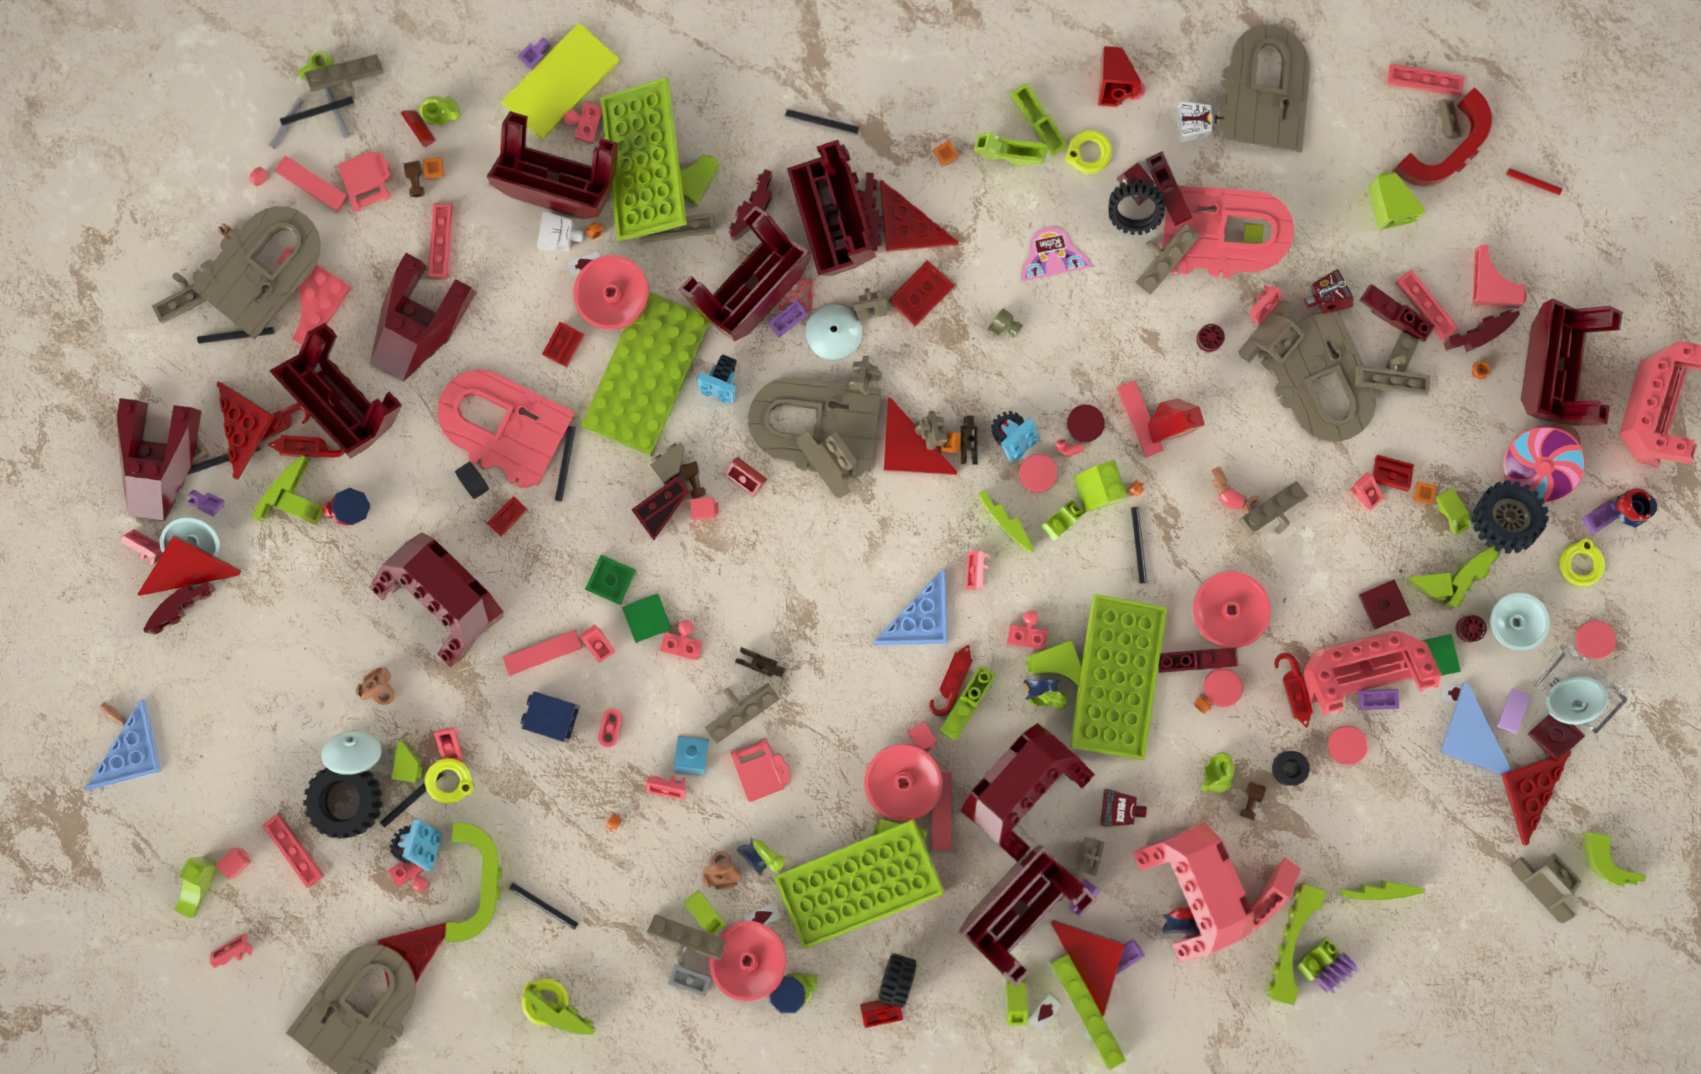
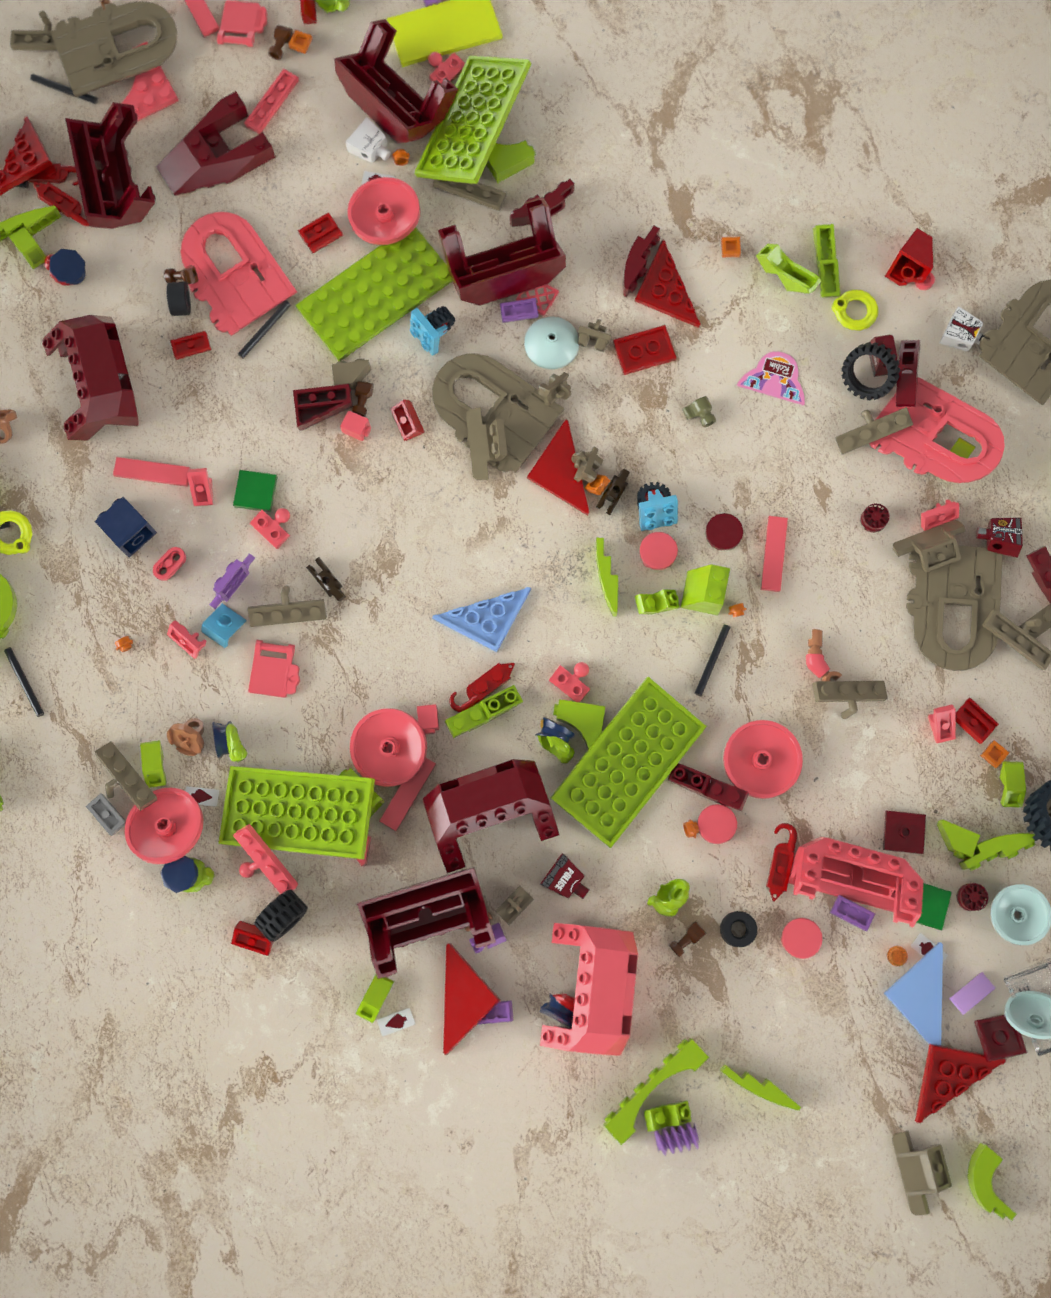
camera: 30 degrees right, 5 degrees down
coral slope [434,727,463,761] -> none
green tile [585,555,637,605] -> none
black bar [785,109,859,134] -> none
dark red wedge [787,140,878,276] -> none
coral plate [965,550,989,590] -> none
lime arch [1049,953,1127,1071] -> none
coral arm [1056,439,1084,456] -> none
red slope [1148,398,1205,444] -> none
coral arch [1250,858,1301,930] -> none
none -> reddish brown leg [164,265,199,284]
none -> medium lavender plate [209,553,255,610]
none -> coral plate [233,824,298,894]
none -> clear orange plate [887,946,908,966]

